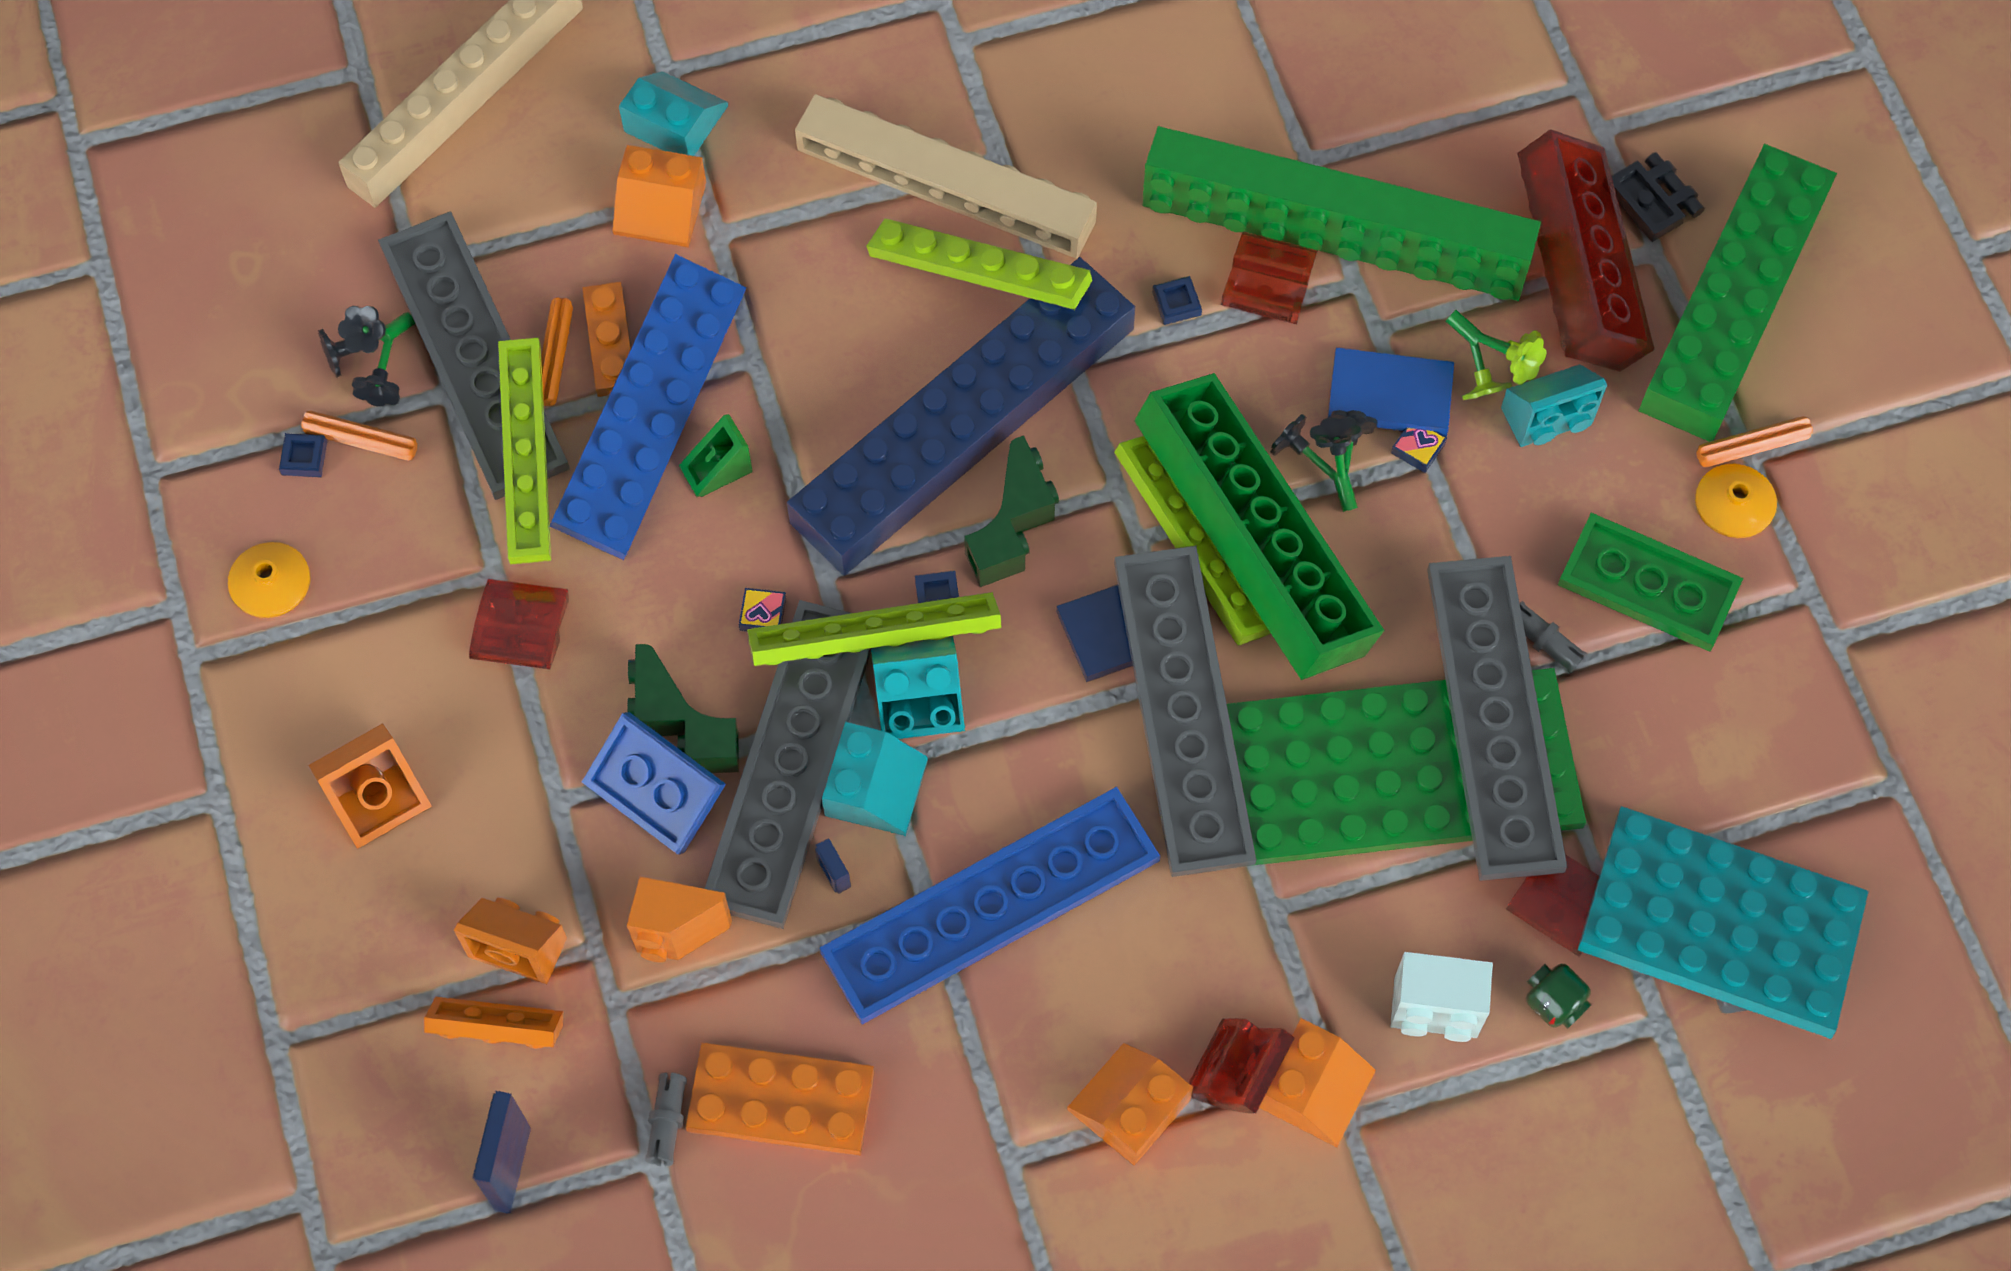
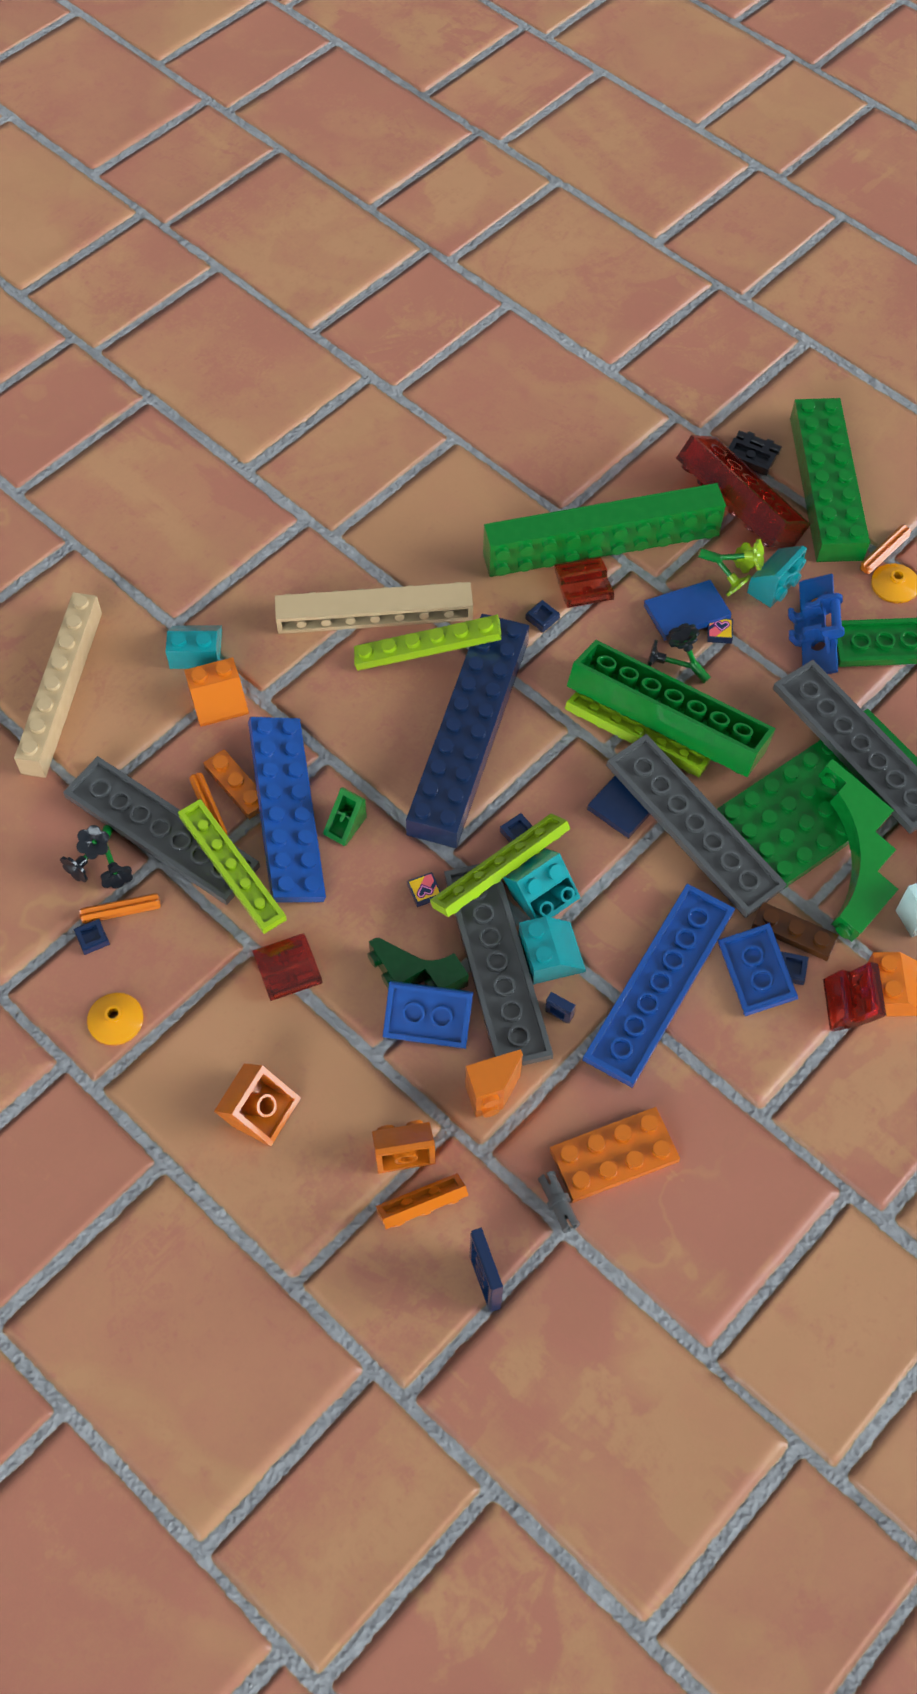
camera: 30 degrees left, 5 degrees down
dark green arch [964,435,1059,587] -> none
orange slope [1067,1043,1193,1166] -> none
dark grey pin [1520,601,1587,673] -> none
none -> blue tile [718,923,798,1016]
none -> reddish brown plate [751,903,839,961]
none -> dark blue tile [781,951,809,985]
none -> blue piece [788,574,845,674]
none -> green arch [818,759,899,942]

